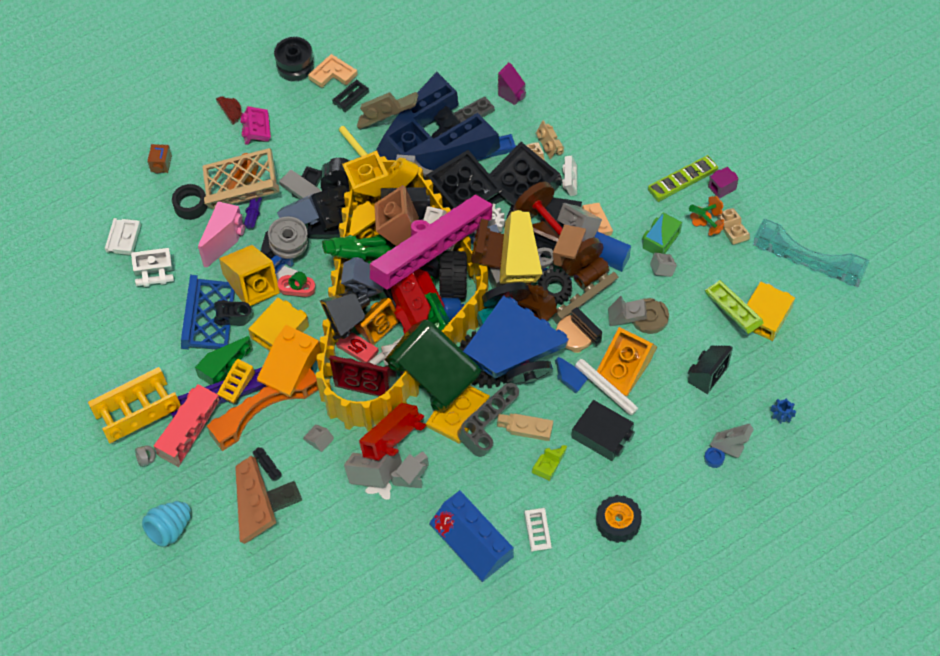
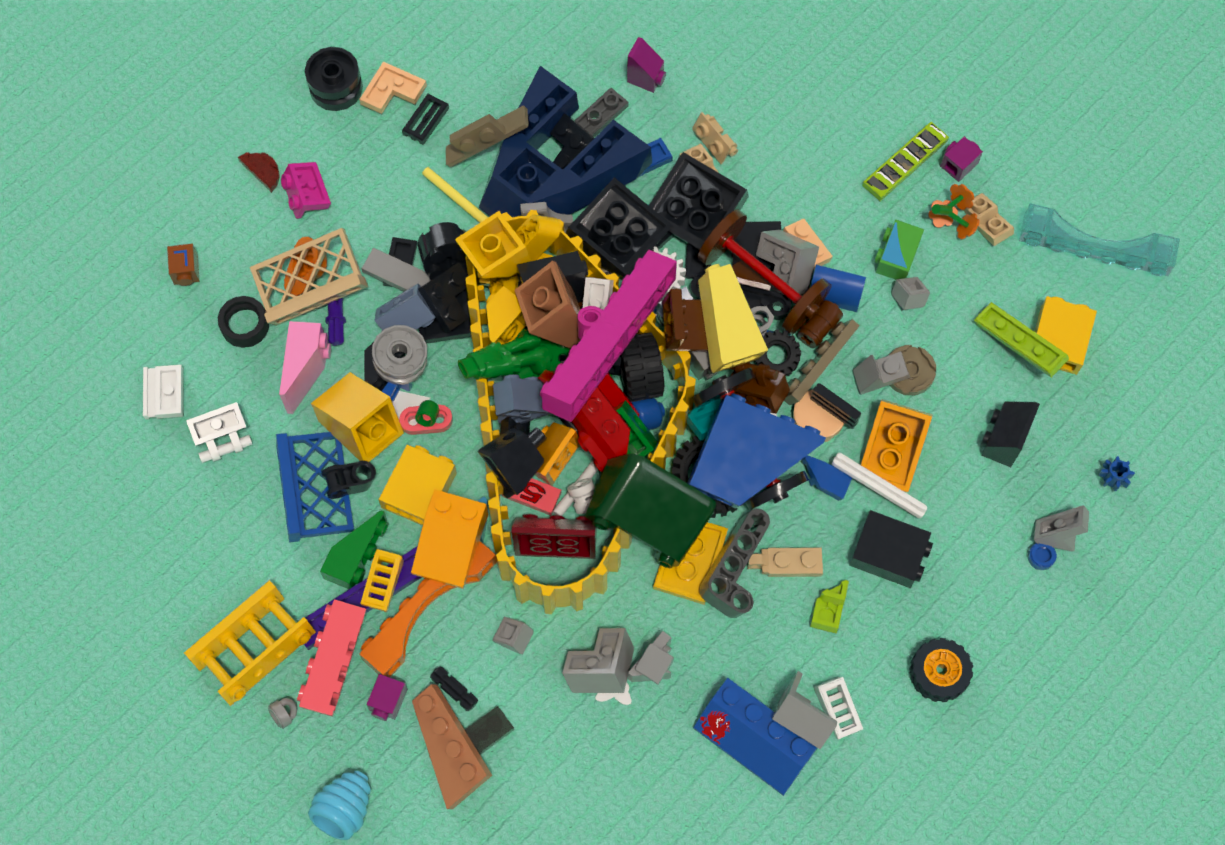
camera: 15 degrees left, 10 degrees up
red brick [359,403,427,461] -> none
medium nougat panel [553,224,586,266] -> none
white plate [562,155,577,196] -> none
none -> magenta brick [366,674,408,721]
none -> light grey panel [772,671,837,749]

